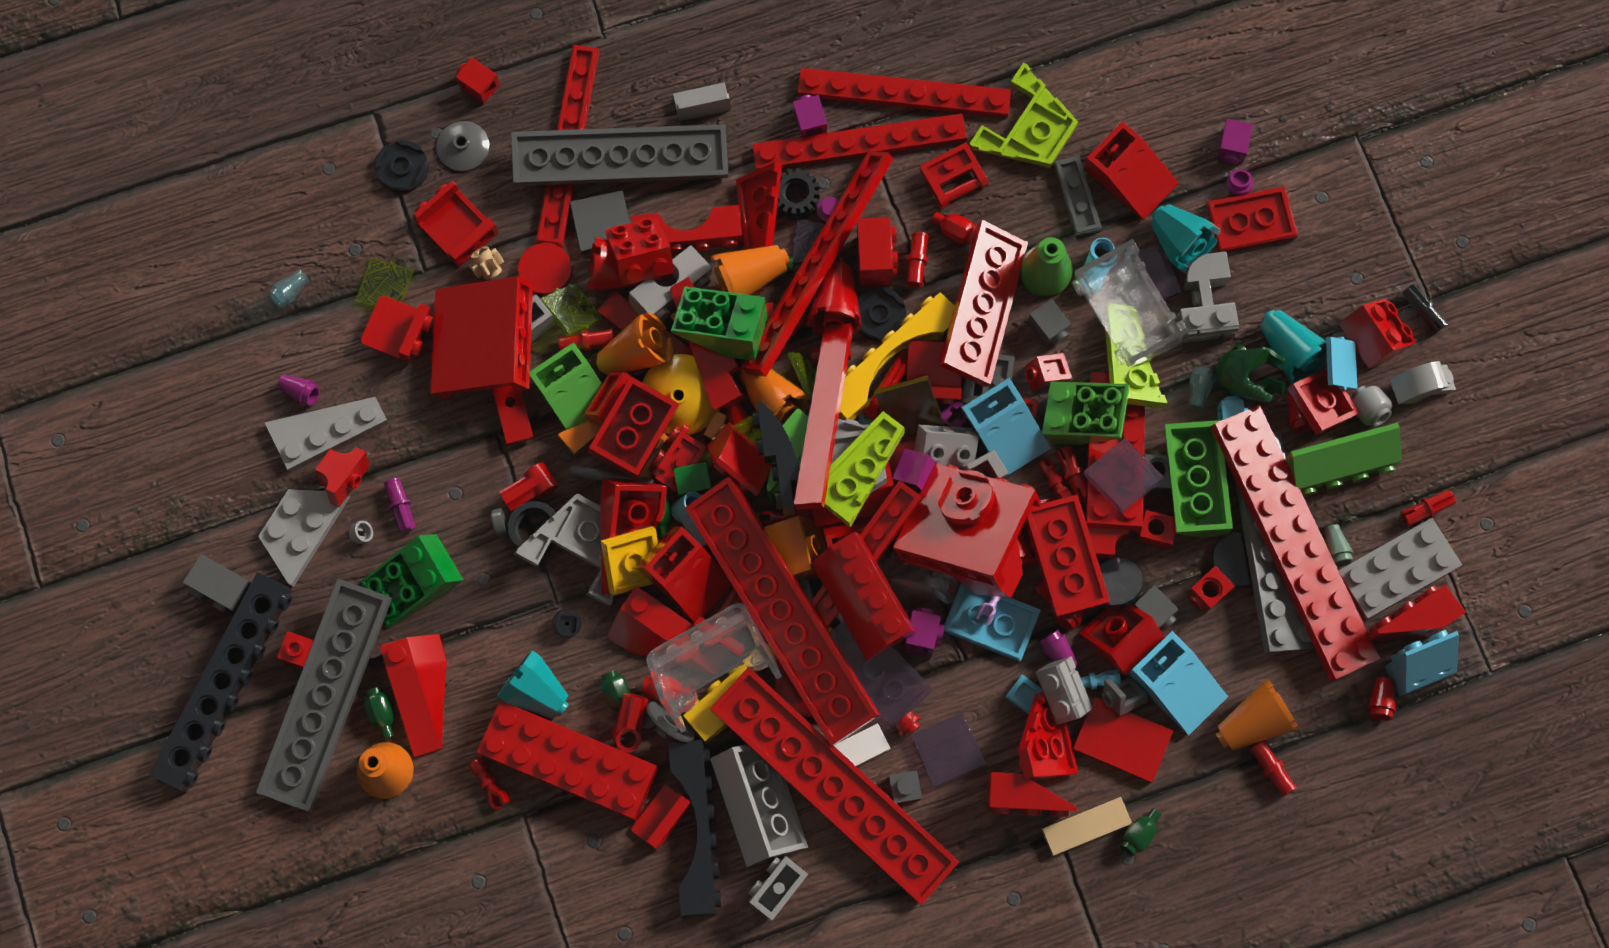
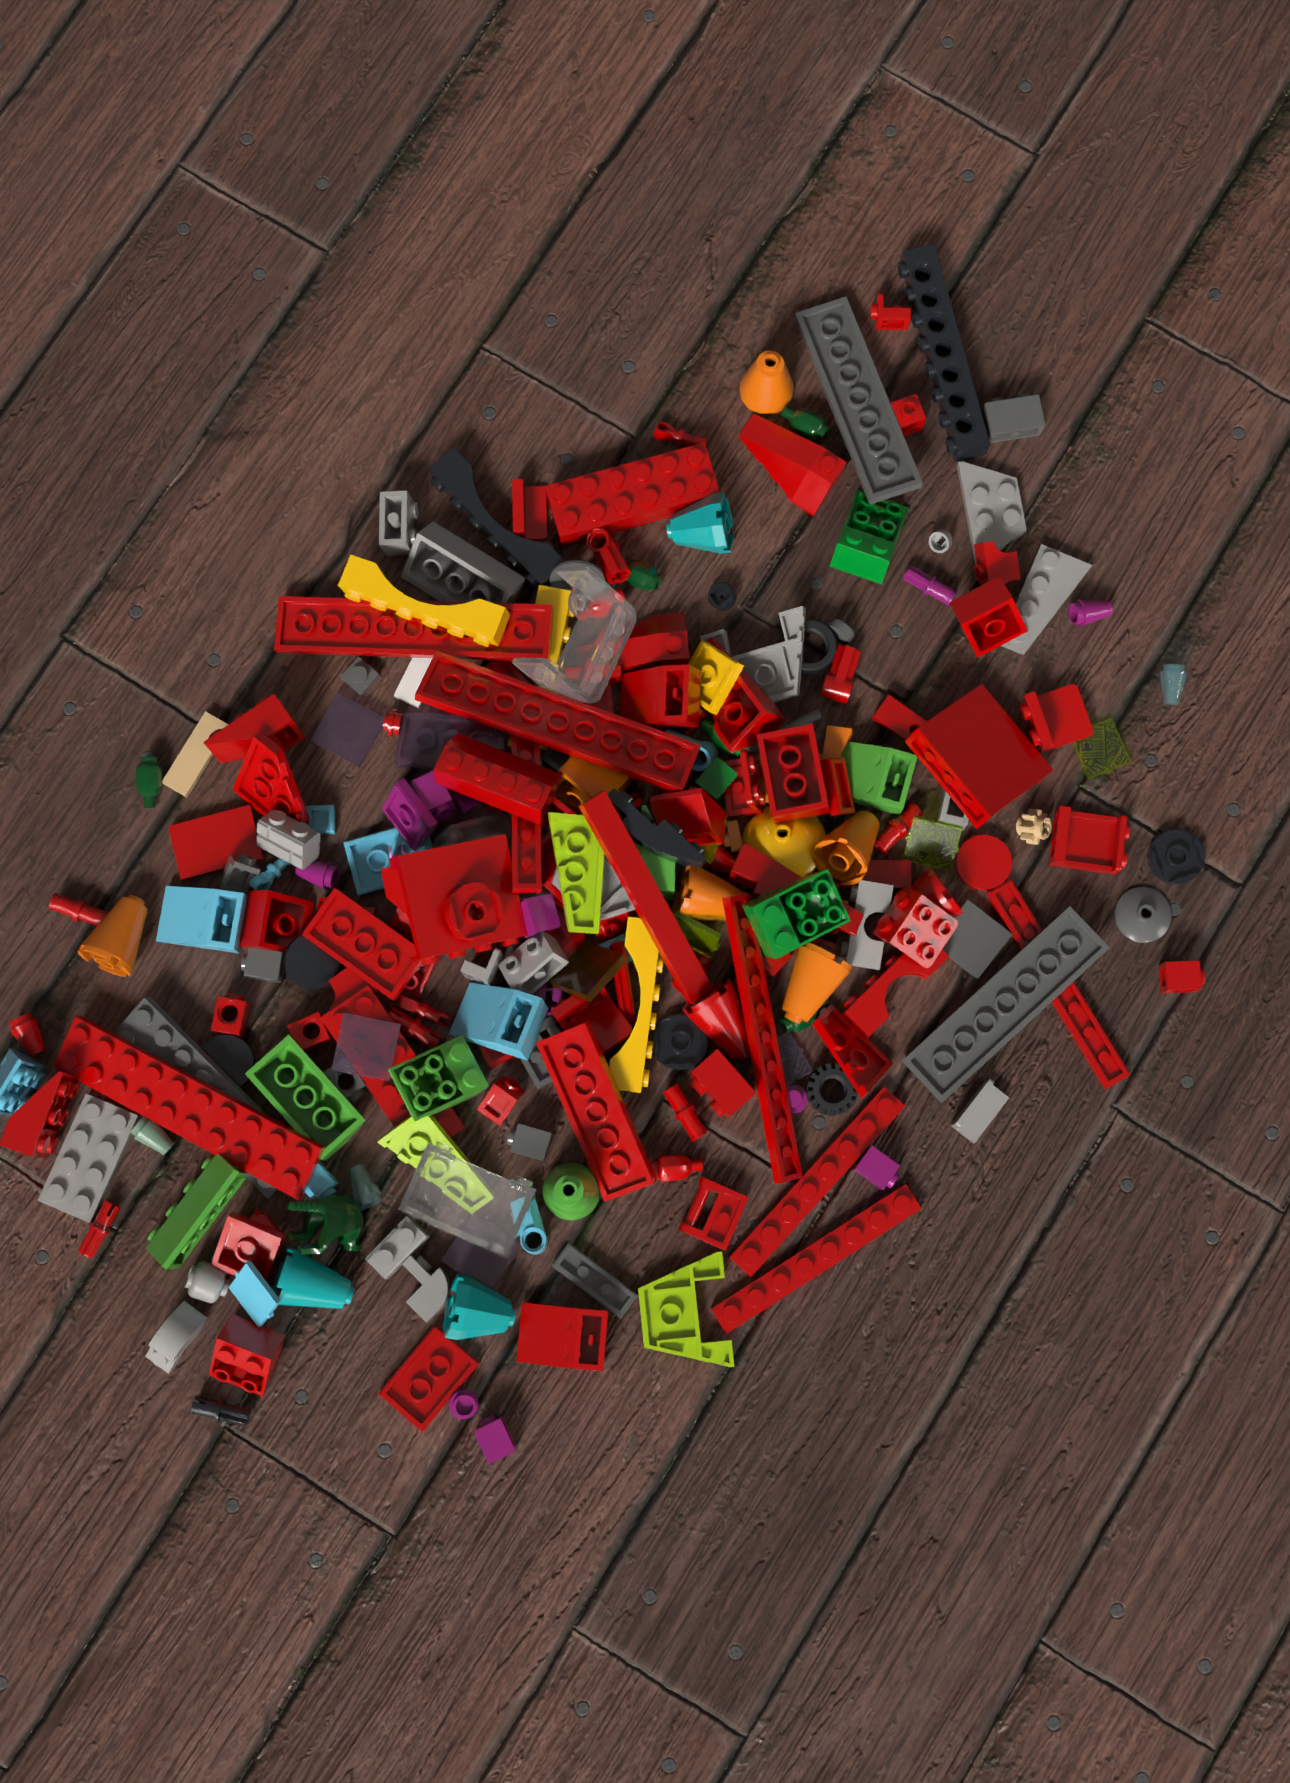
camera: 140 degrees right, 5 degrees up
none -> yellow arch [338,554,510,647]
none -> magenta tile [382,778,438,852]
none -> red bracket [870,293,911,330]
none -> red brick [950,576,1028,658]

